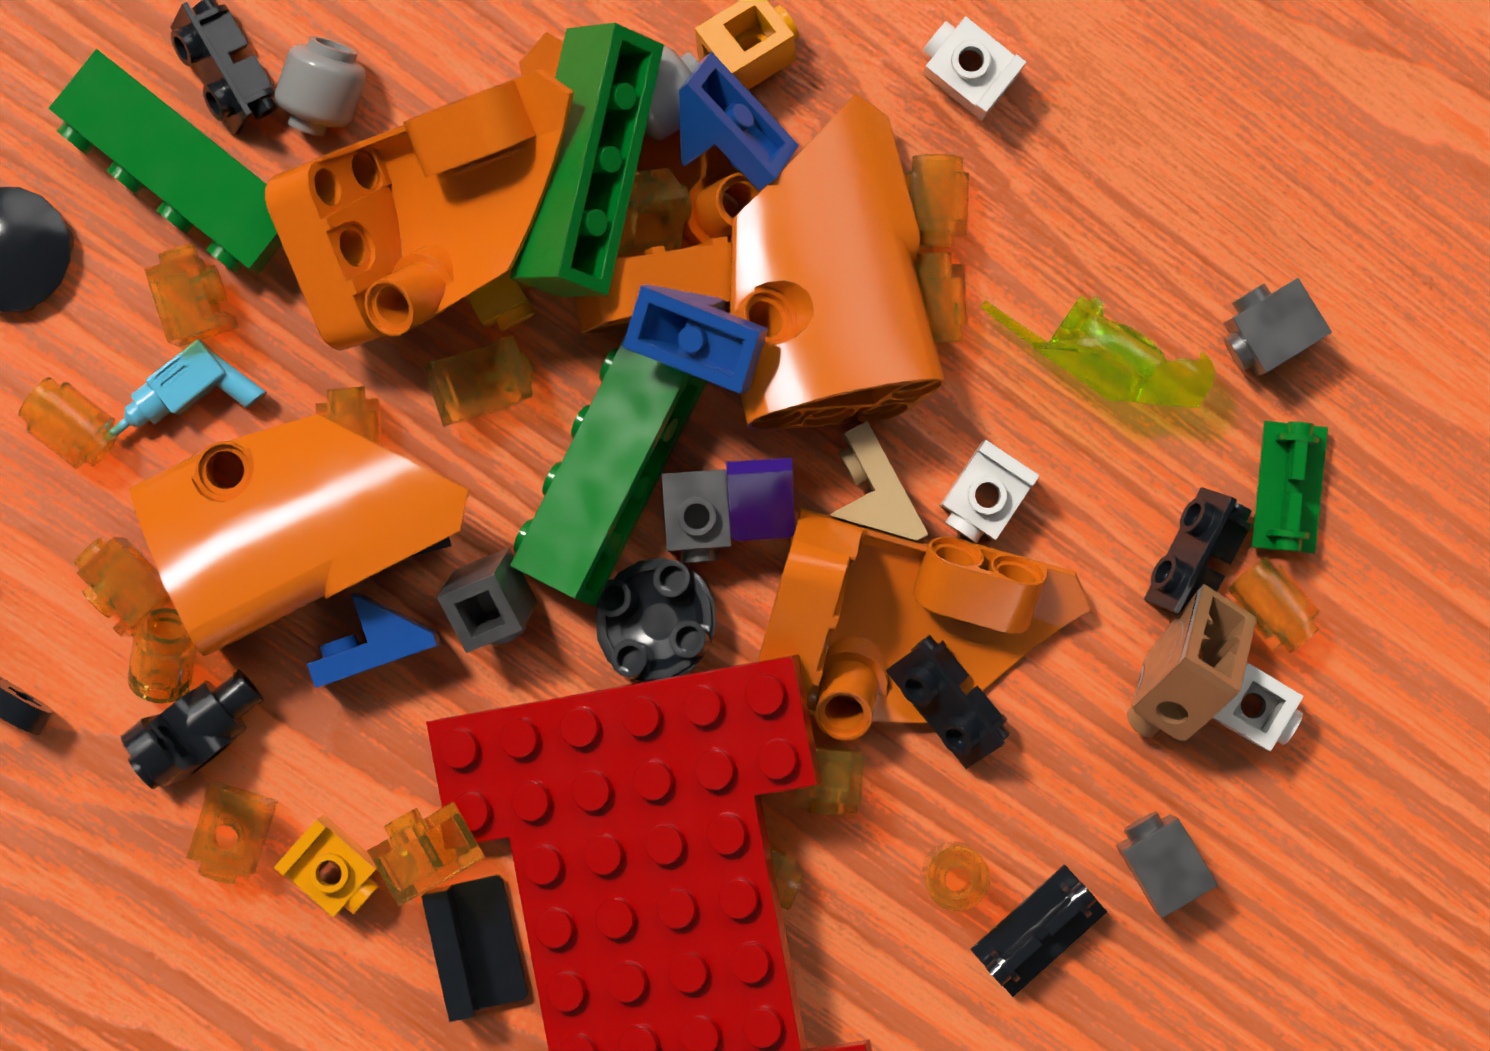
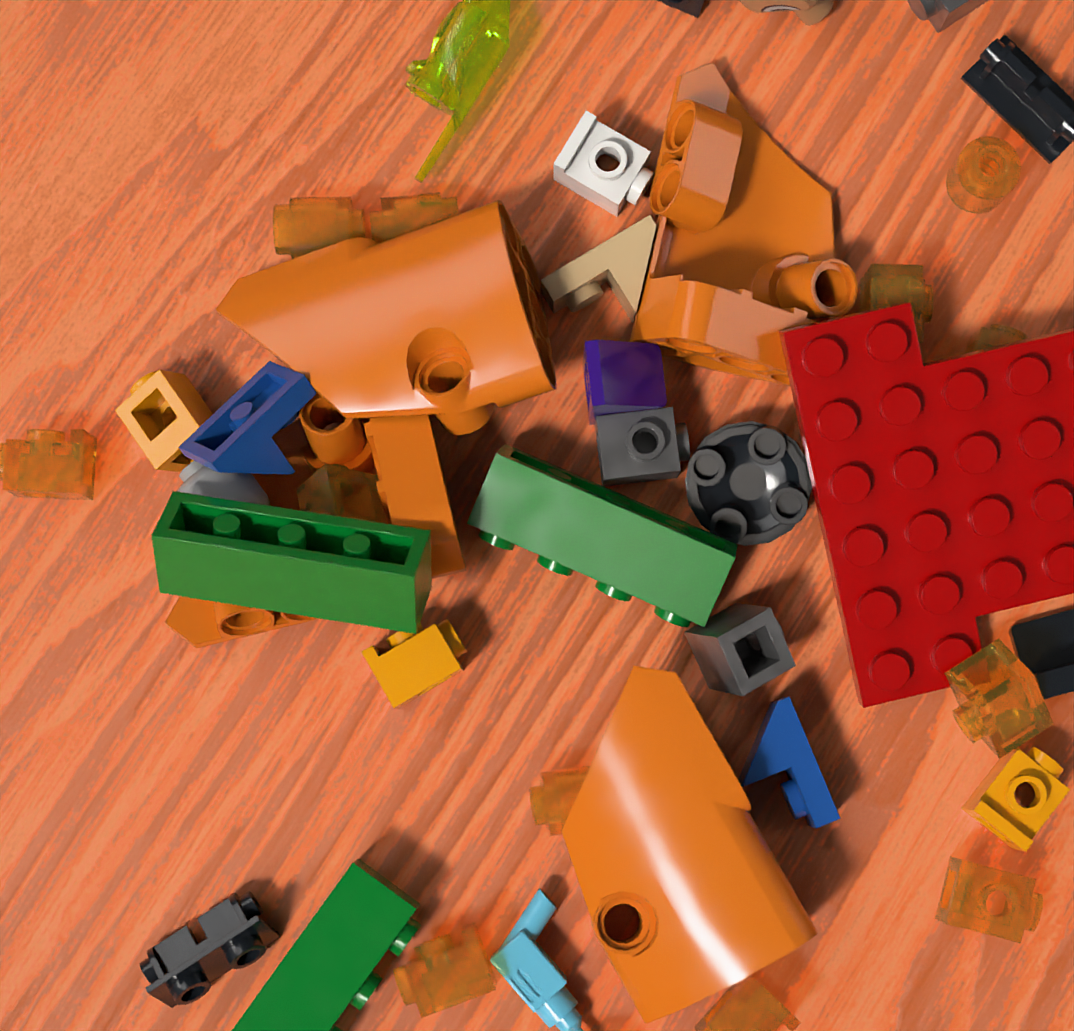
camera: 90 degrees left, 5 degrees down
black piece [120,669,264,789] -> none
clear yellow brick [127,608,197,703] -> none
orange panel [265,68,574,351] -> none
light grey head [274,36,367,136] -> none
clear yellow bracket [423,336,533,427] -> none
blue slope [622,284,768,394] -> none
black hinge [885,634,1011,769] -> none
white brick [923,16,1026,121] -> none

